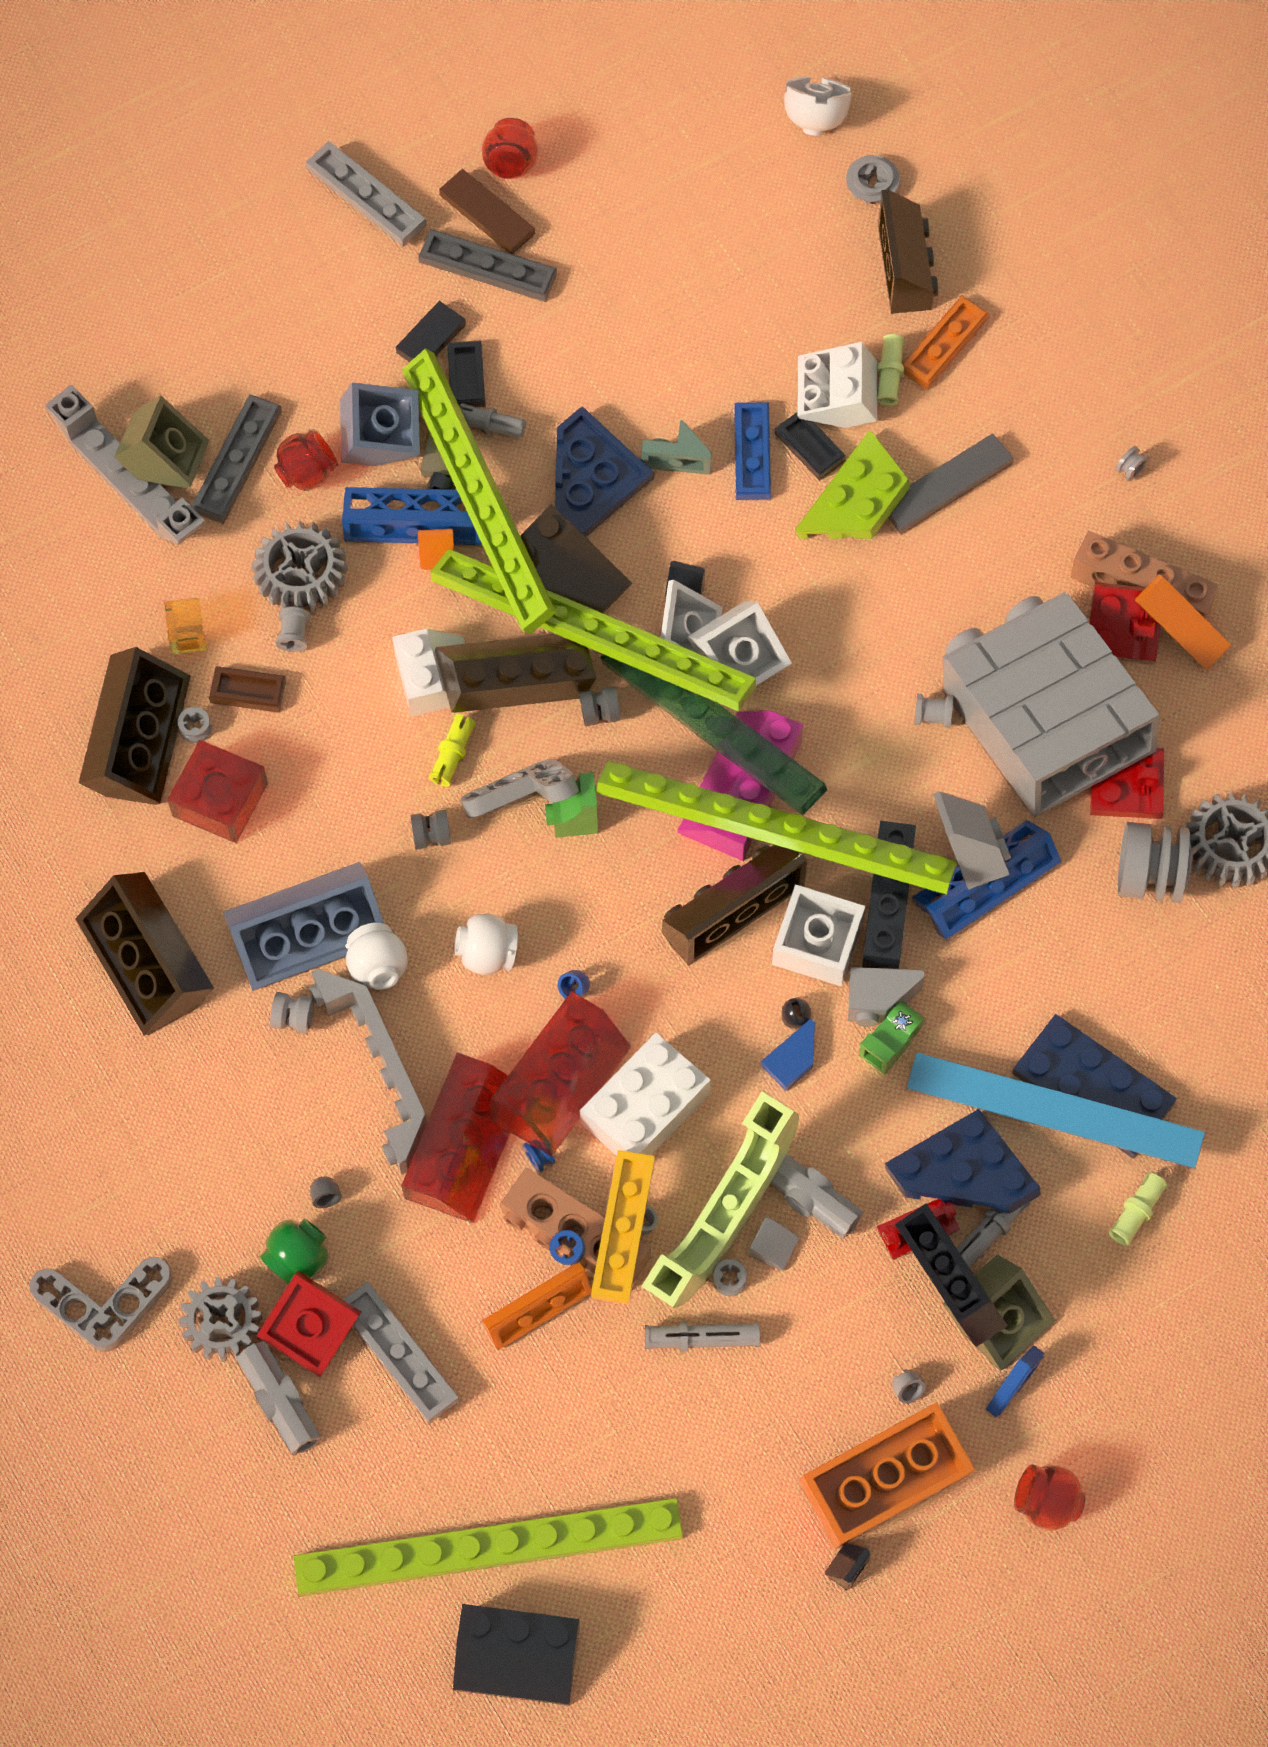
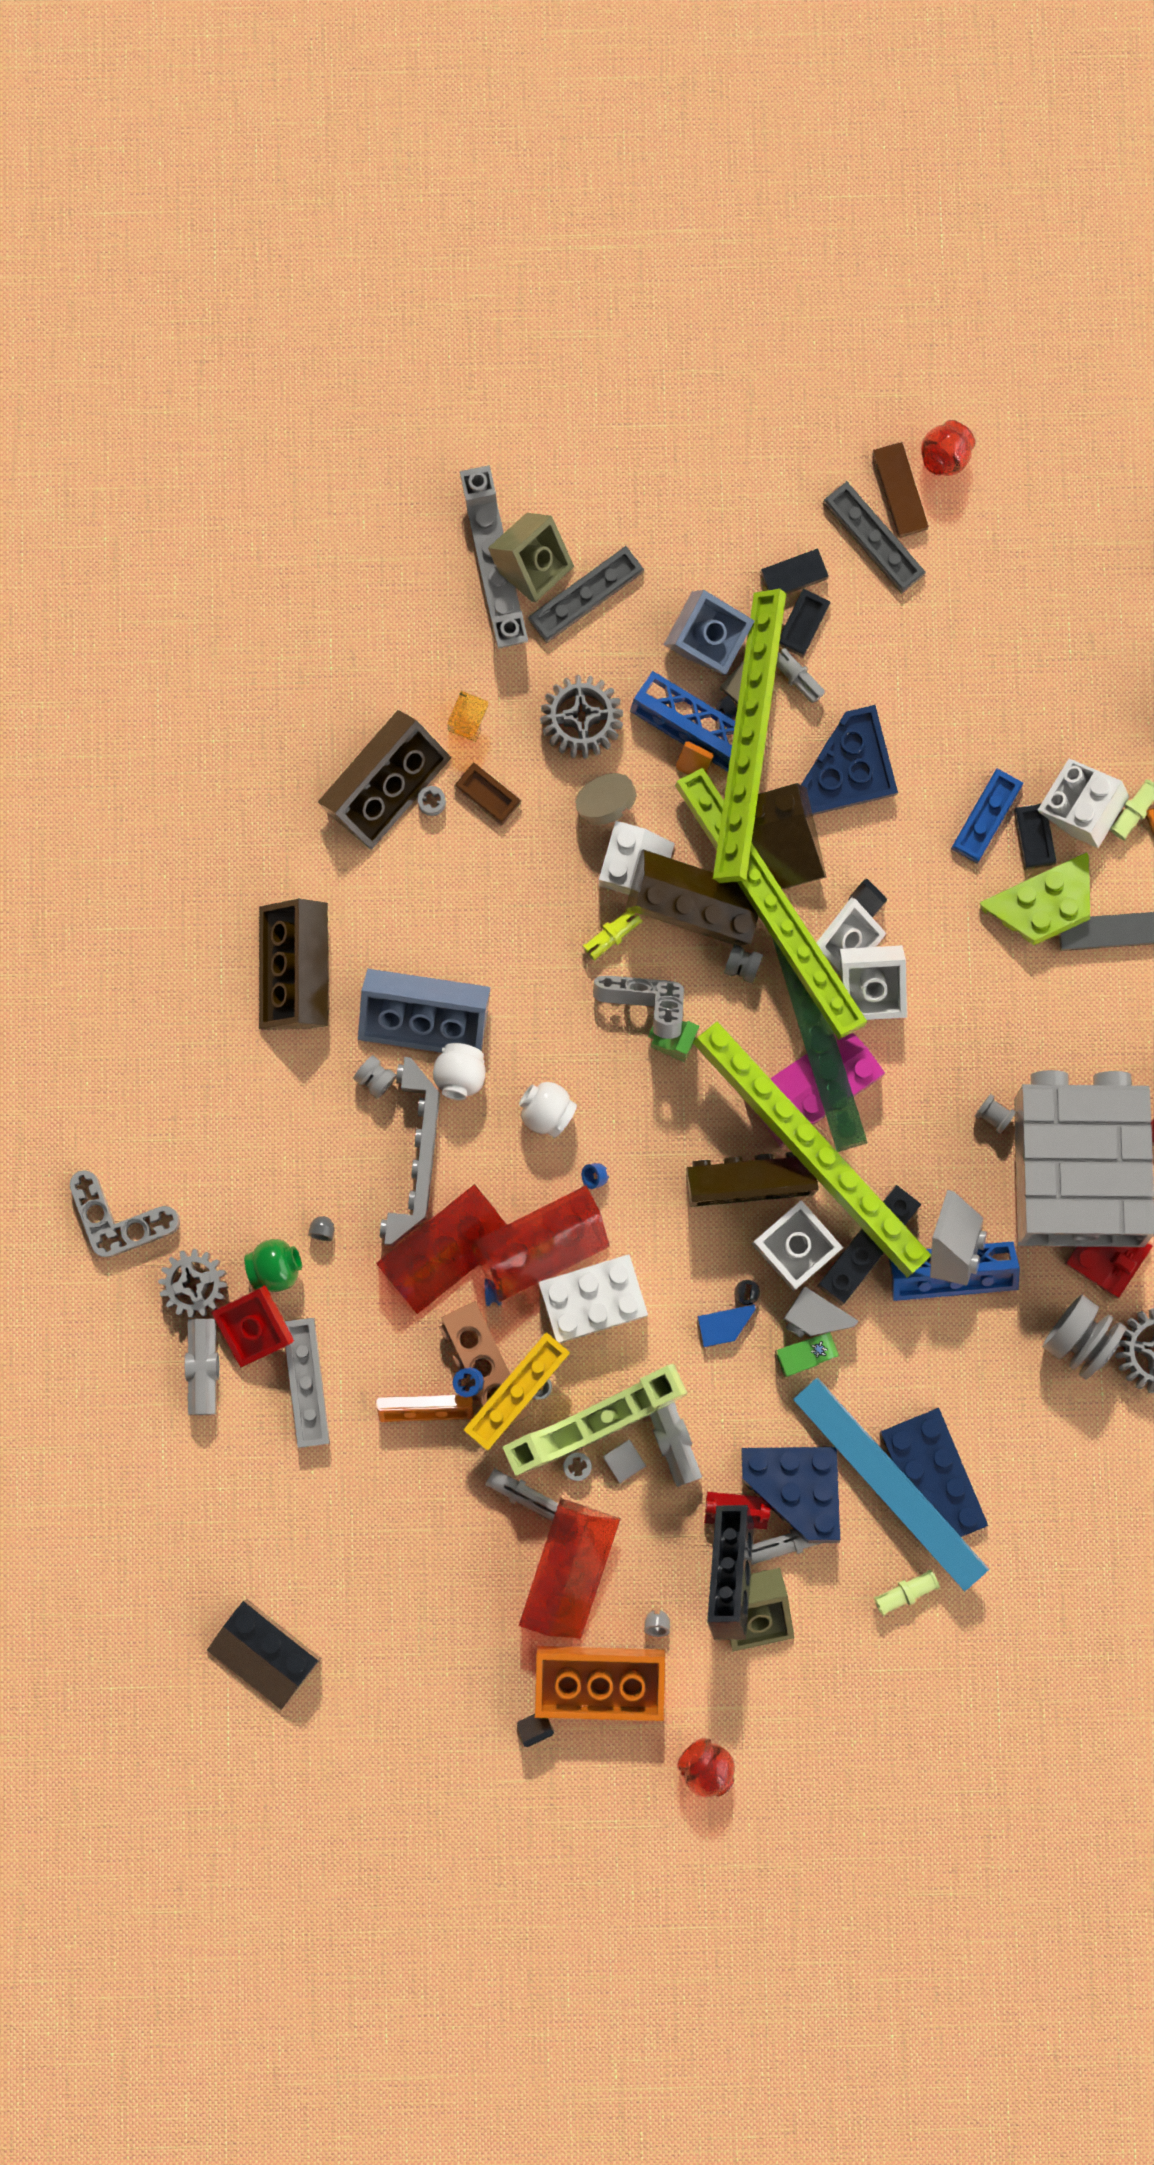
camera: 30 degrees right, 15 degrees up
clear red brick [167,740,268,844] -> none
clear red piece [274,429,338,491] -> none
light grey bush [275,607,310,652] -> none
lime plate [293,1498,683,1597] -> none
light grey plate [306,141,426,247] -> none
dark grey wheel [410,810,451,850] -> none
sand green slope [641,420,711,475] -> none
blue tile [986,1346,1044,1417] -> none
none -> clear red slope [518,1498,621,1639]
none -> dark tan tile [575,773,637,825]

